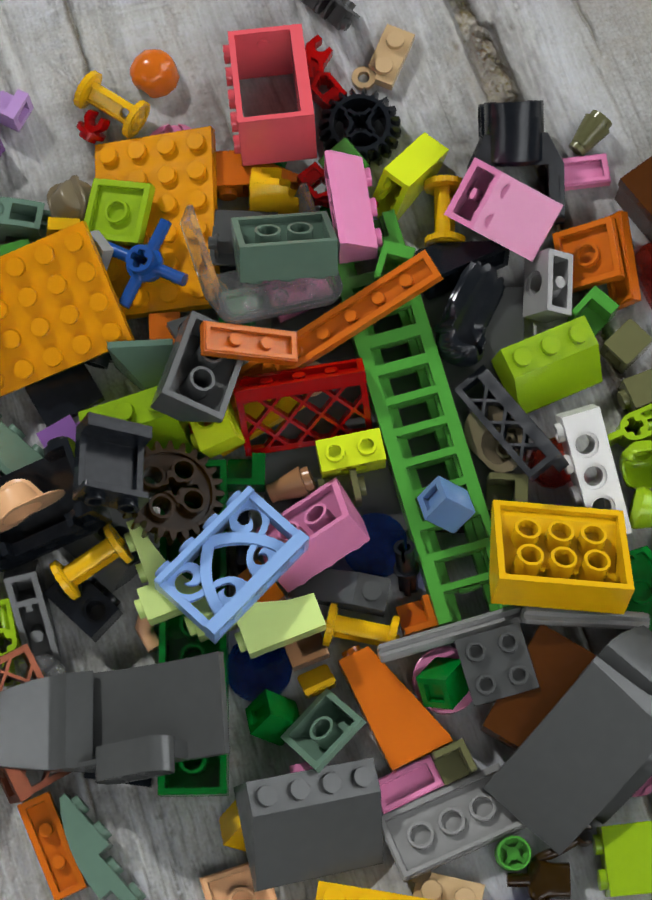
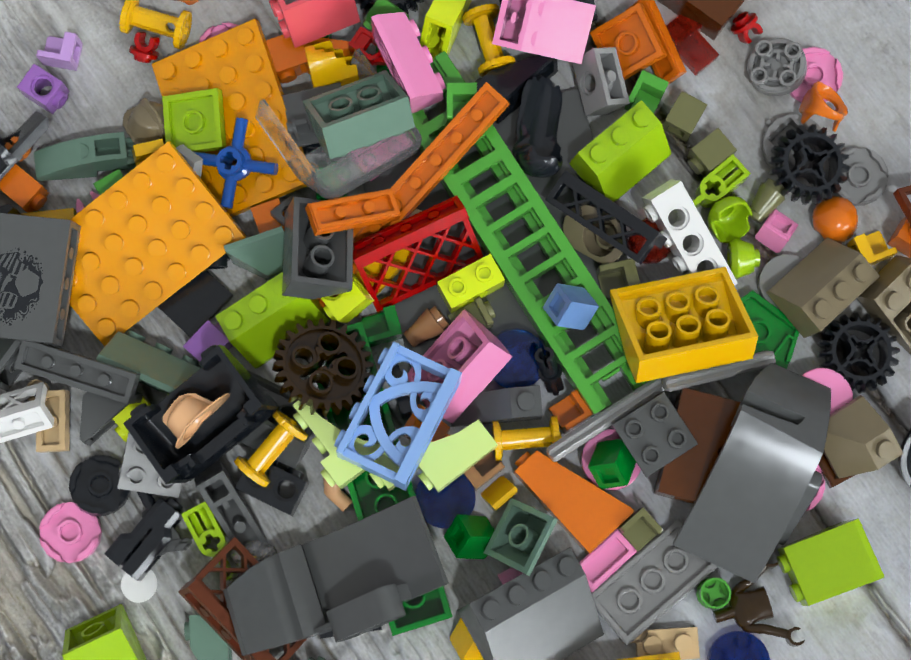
camera: 20 degrees left, 5 degrees up
black panel [72,412,153,514] -> none

